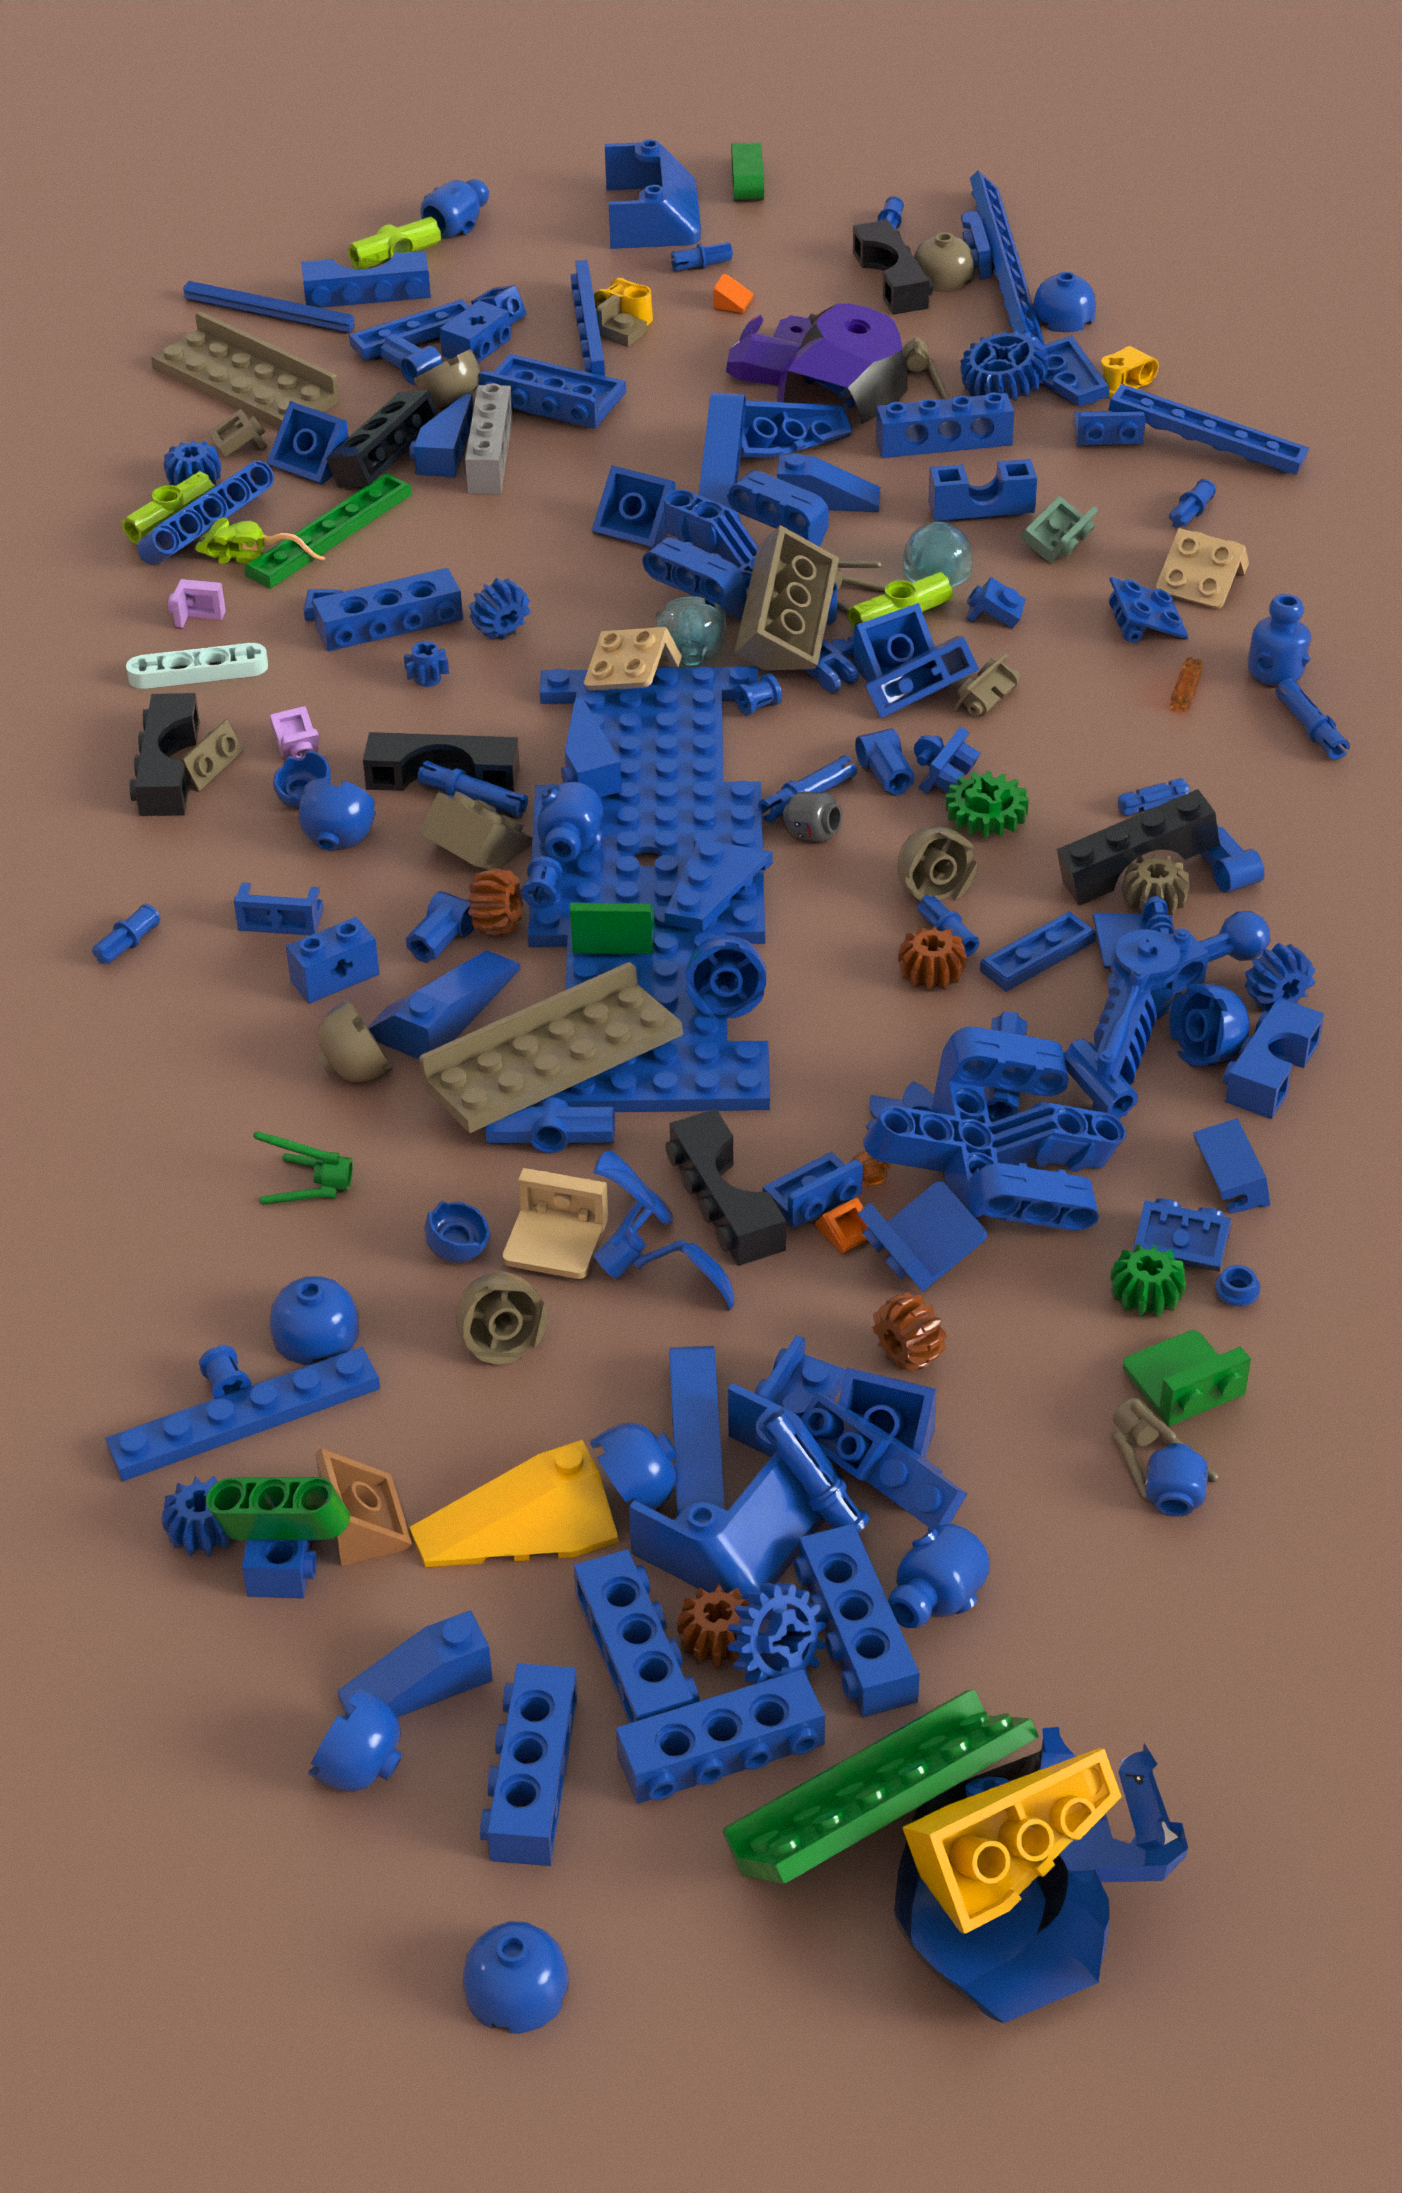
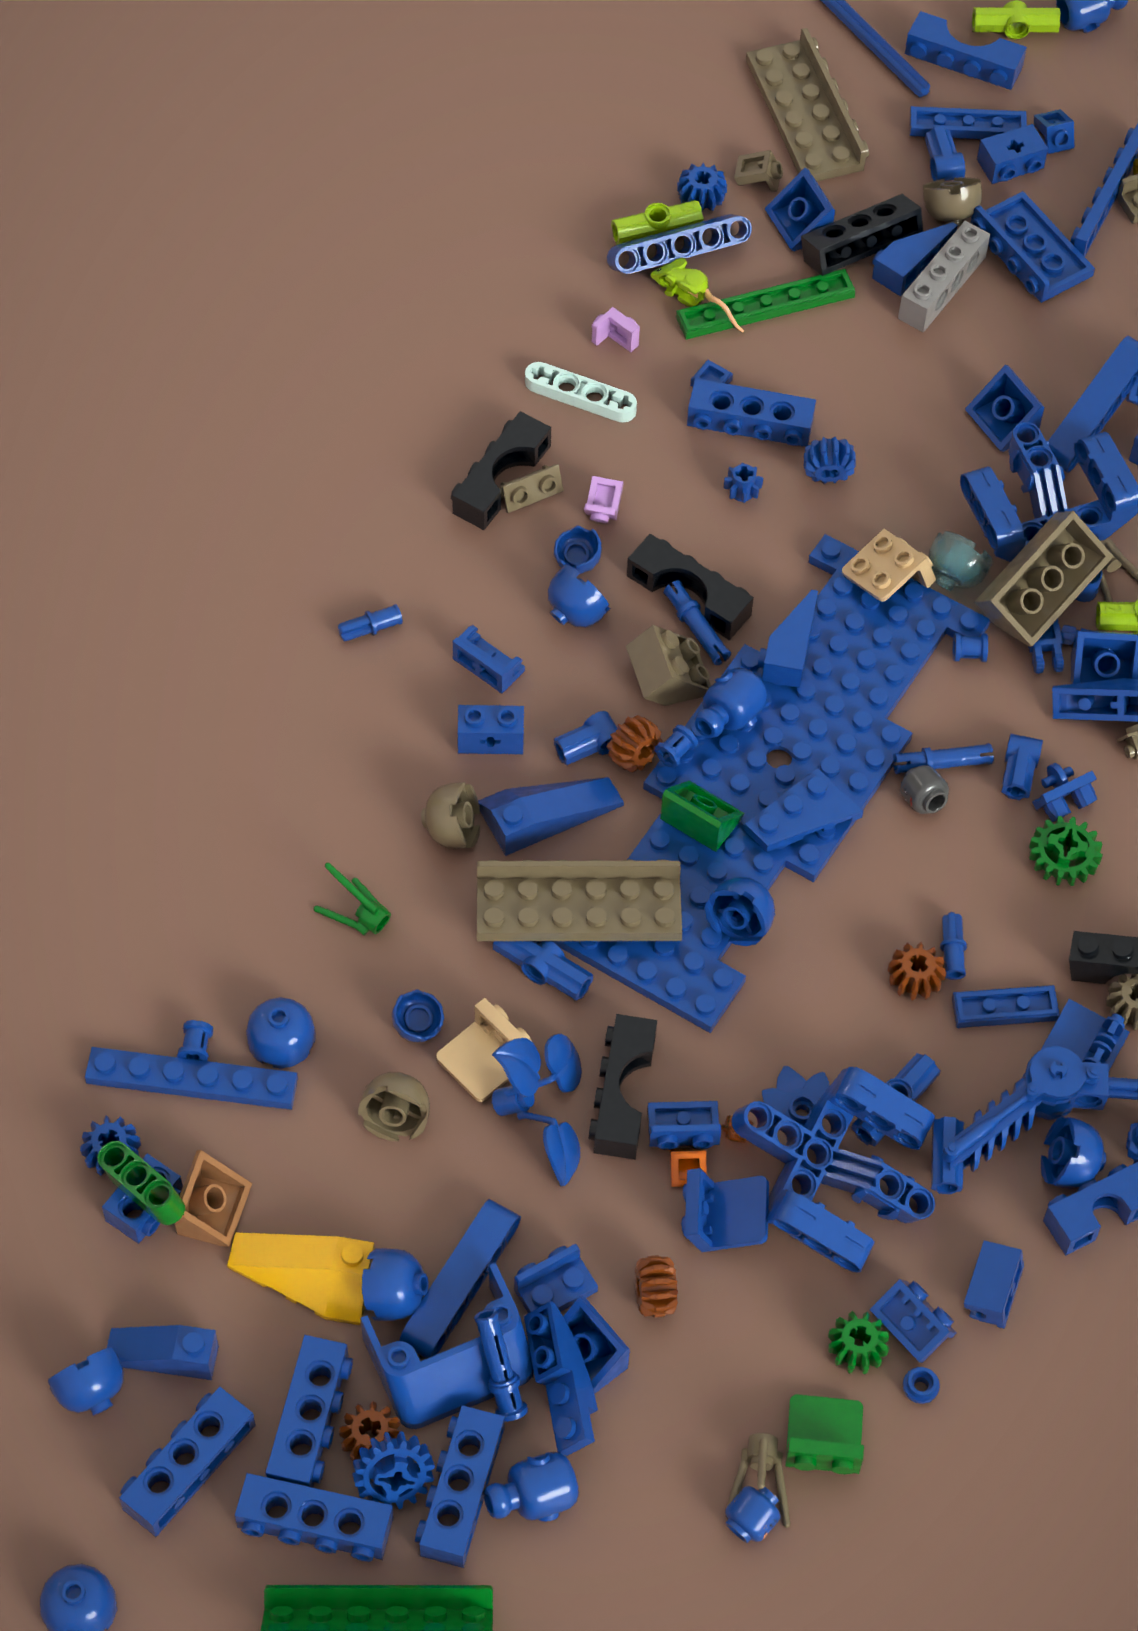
camera: 30 degrees right, 15 degrees up
dark tan cylinder [898,826,977,902] -> none

